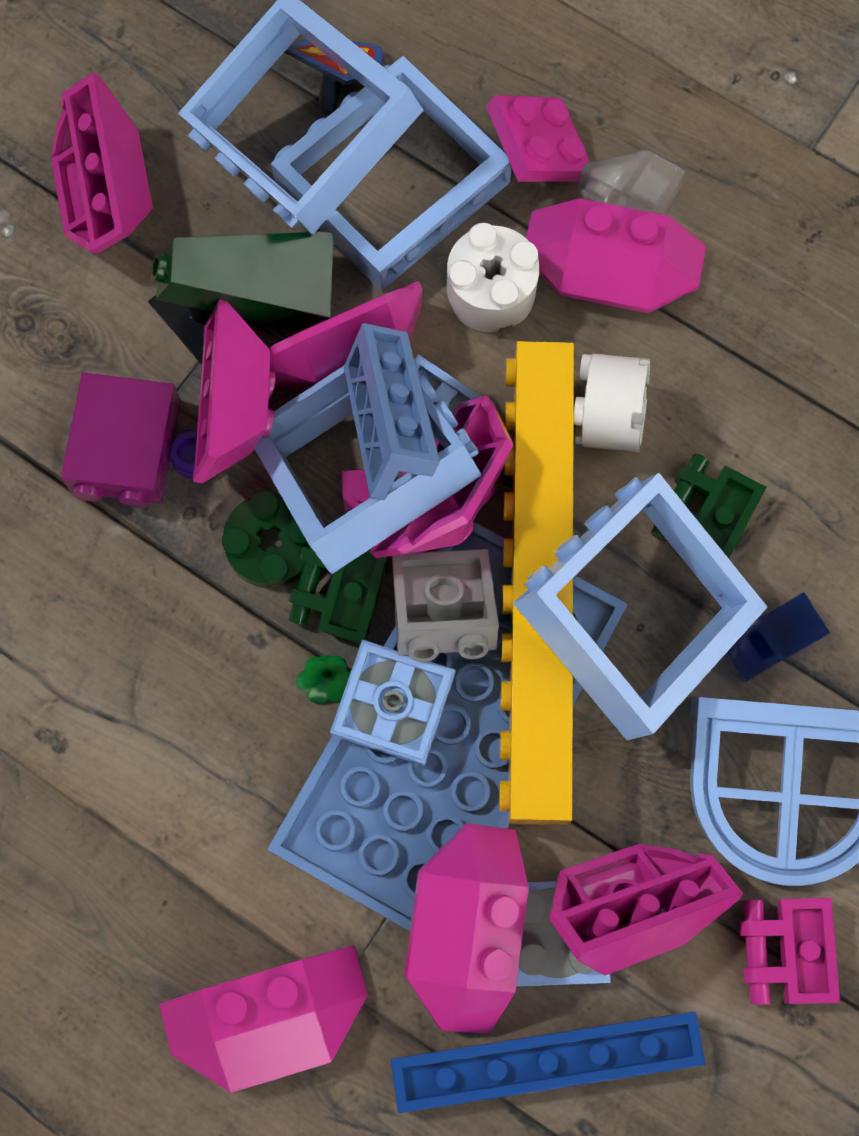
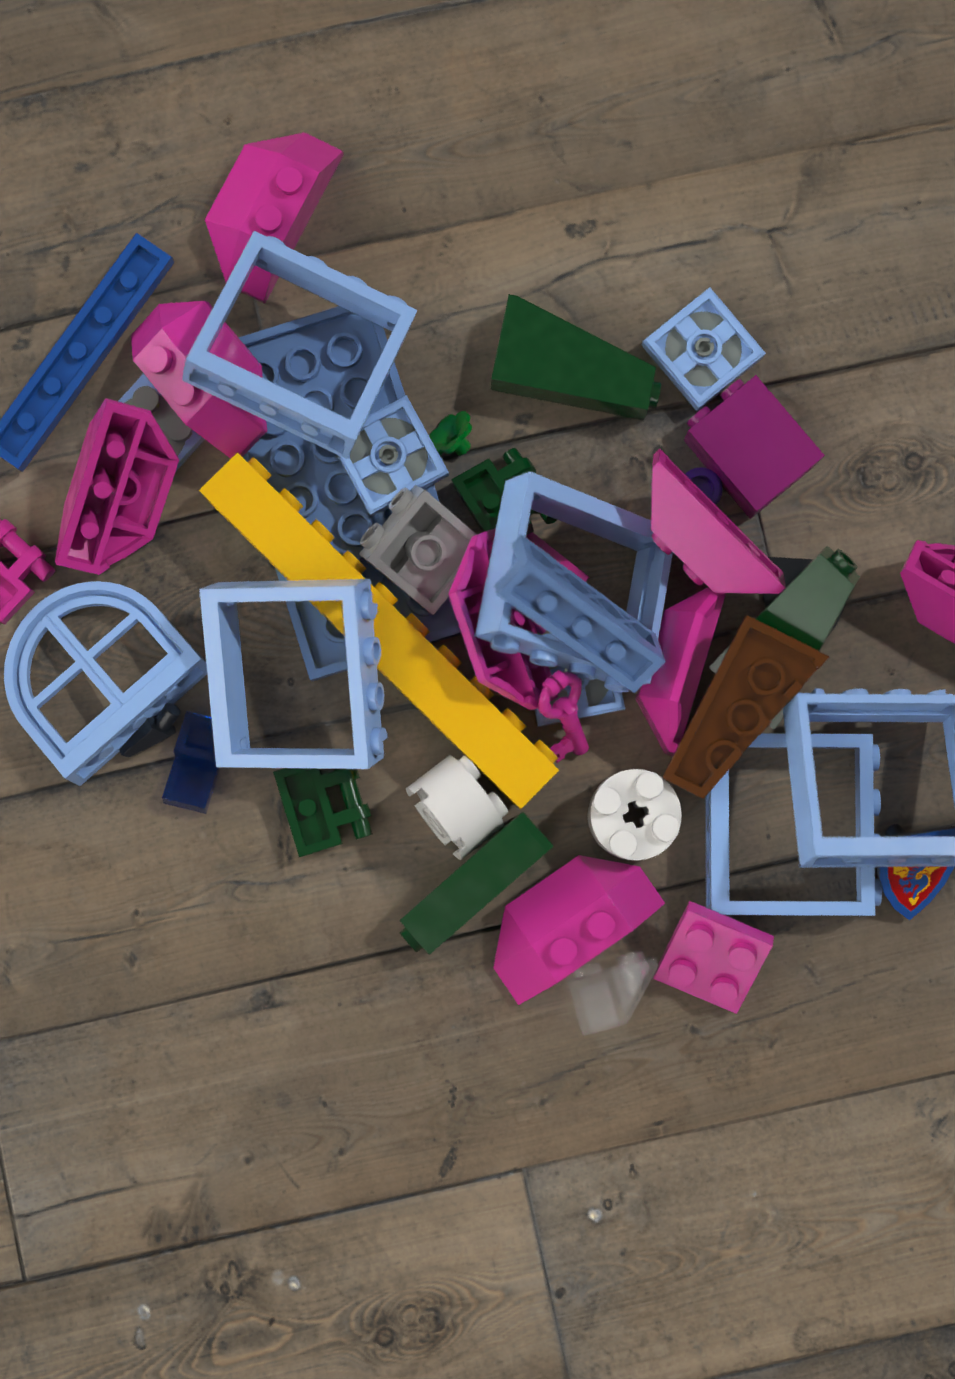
camera: 135 degrees right, 10 degrees up
dark green plate [222,491,309,587] -> none
none -> black bar [119,703,181,757]
none -> light blue window [182,231,417,459]
none -> dark green slope [399,812,554,955]
none -> dark green slope [491,294,661,420]
none -> dark pink piece [538,670,589,763]
none -> light blue piece [641,287,766,411]
none -> reddish brown wing [662,615,830,799]

